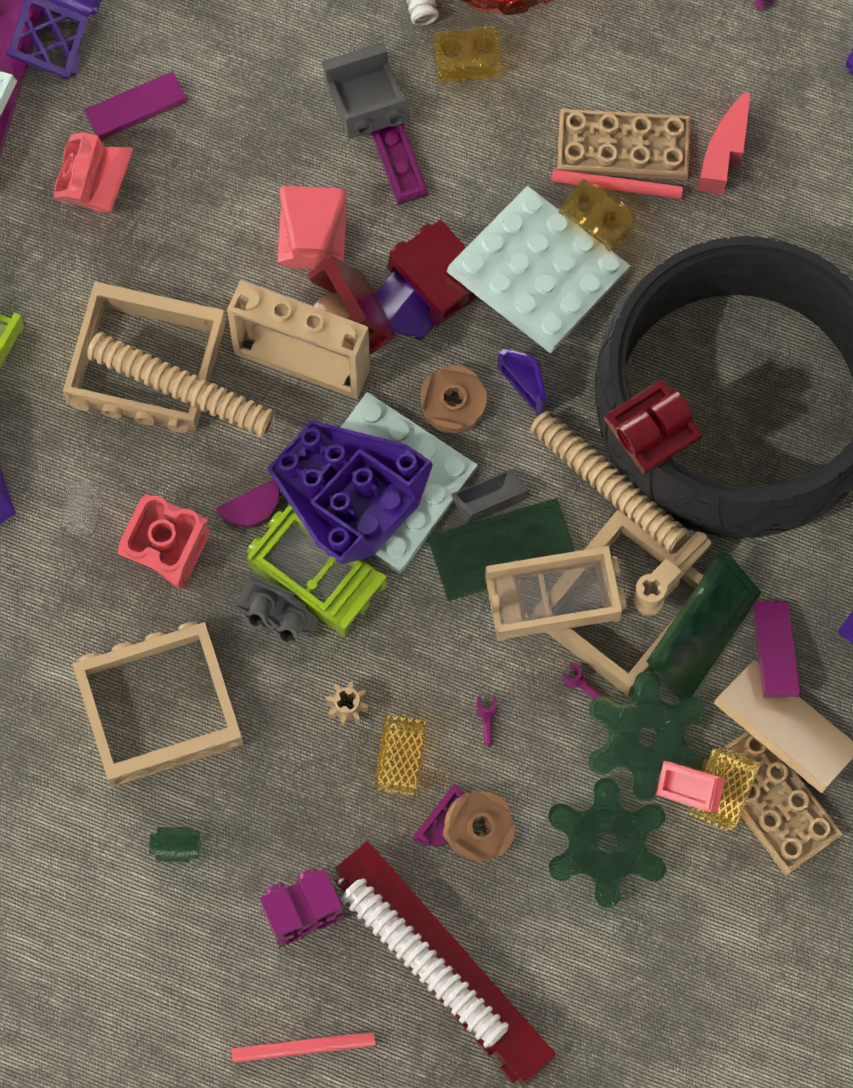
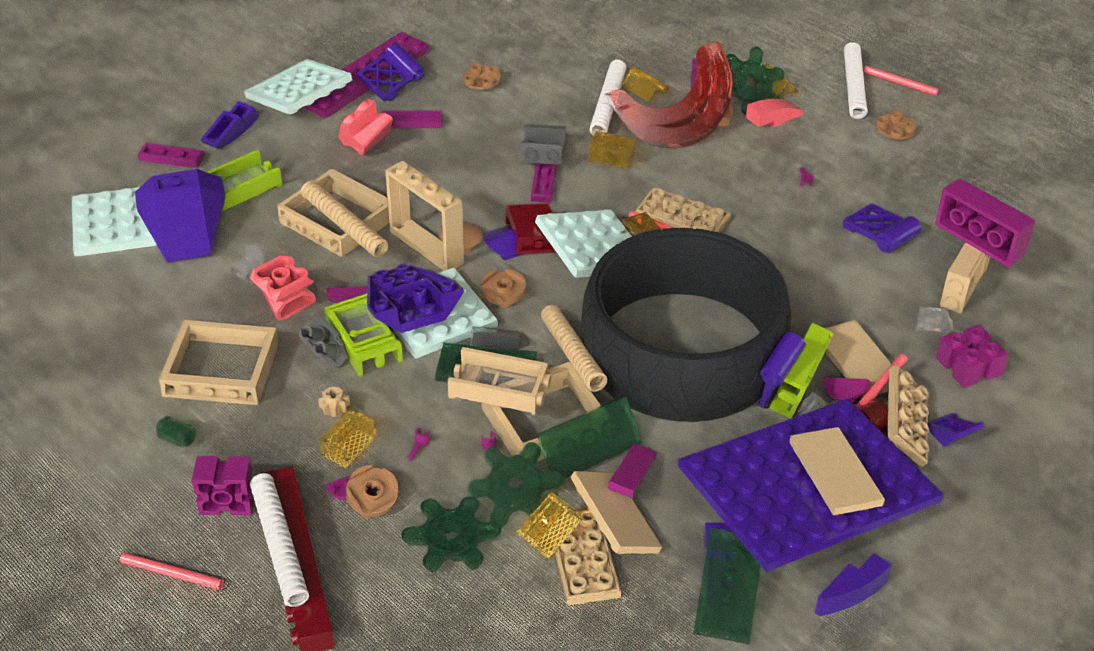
camera: 25 degrees right, 30 degrees down
coral piece [277,186,347,269] -> none
dark red panel [307,255,397,354] -> none
dark purple slope [497,349,547,416] -> none
dark red plate [604,379,703,475] -> none
tan connector [633,531,712,616] -> none
coral tile [656,761,725,813] -> none
coral slope [698,93,751,194] -> none

